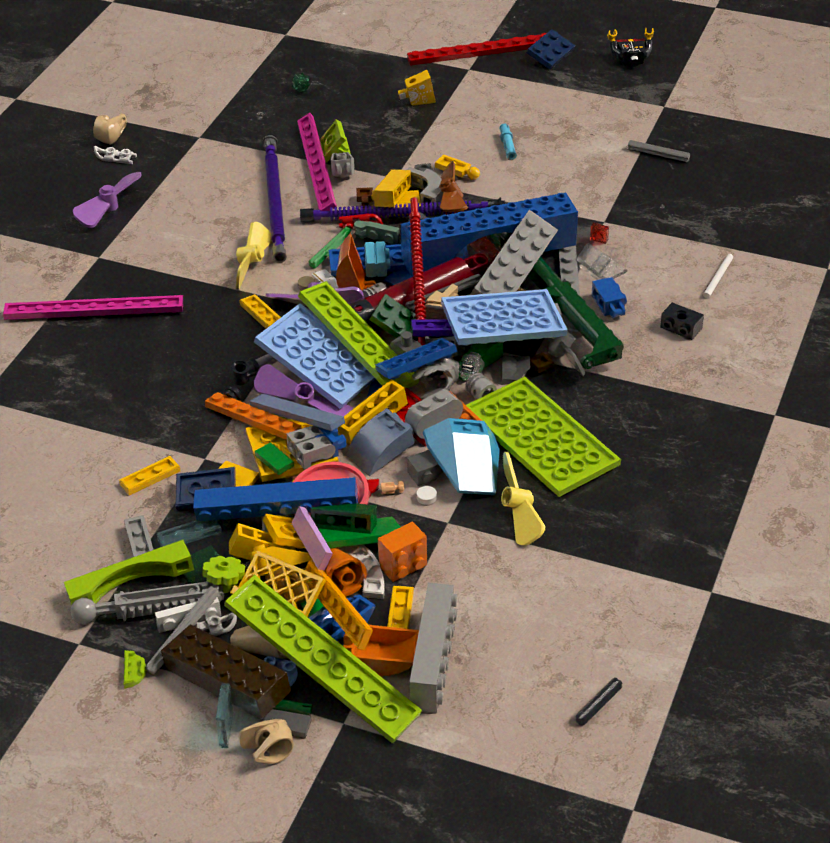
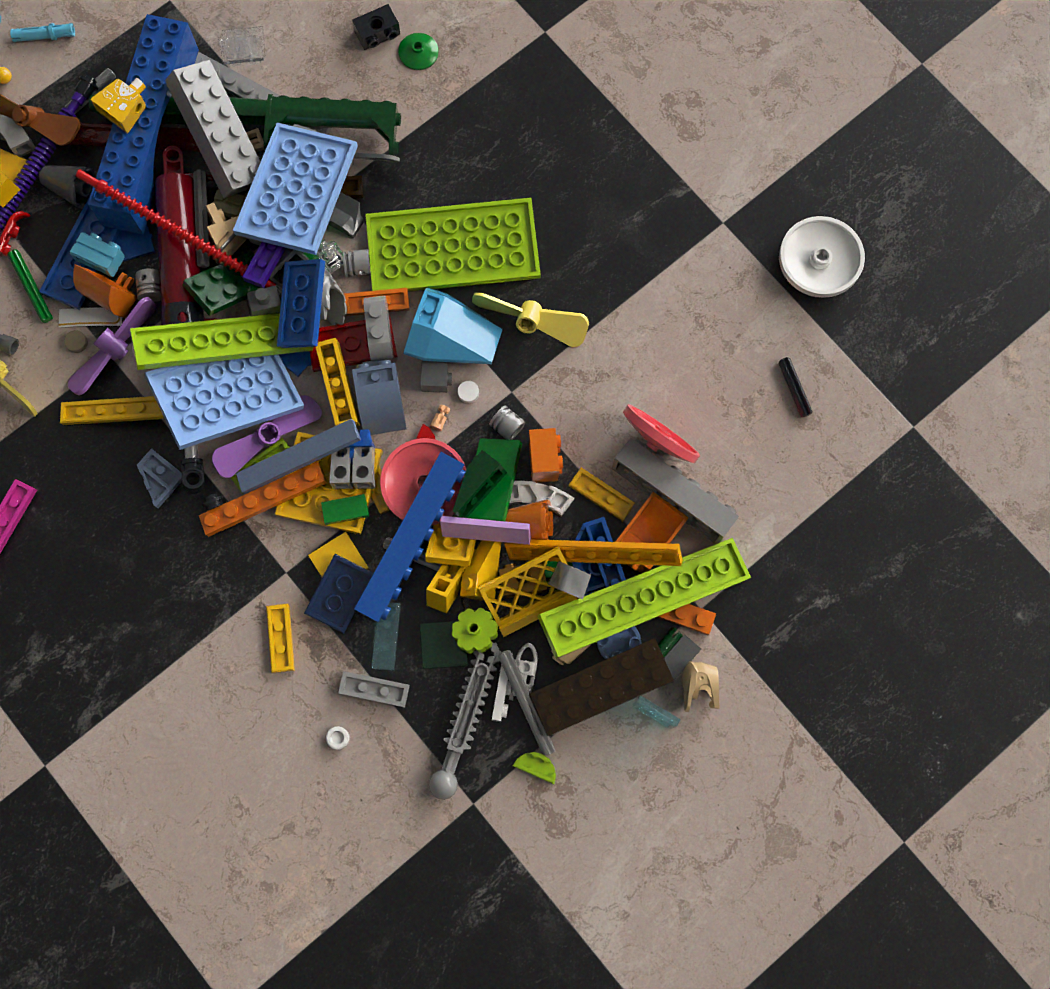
camera: 65 degrees left, 35 degrees up
lime arch [64,540,194,605] -> none
sand green hinge [354,221,401,244] -> none
clear red plate [590,222,609,244] -> none
blue brick [591,277,627,318] -> none
none -> medium azure pin [10,23,75,42]
none -> yellow torso [90,78,146,134]
none -> sand blue wing [137,448,182,508]
none -> white tile [326,726,350,750]
none -> green dish [398,33,439,70]
none -> light grey piece [489,405,525,440]
none -> light grey piece [549,561,591,599]
none -> coral dish [623,404,700,463]
none -> orange plate [657,604,716,635]
none -> white dish [779,216,865,297]

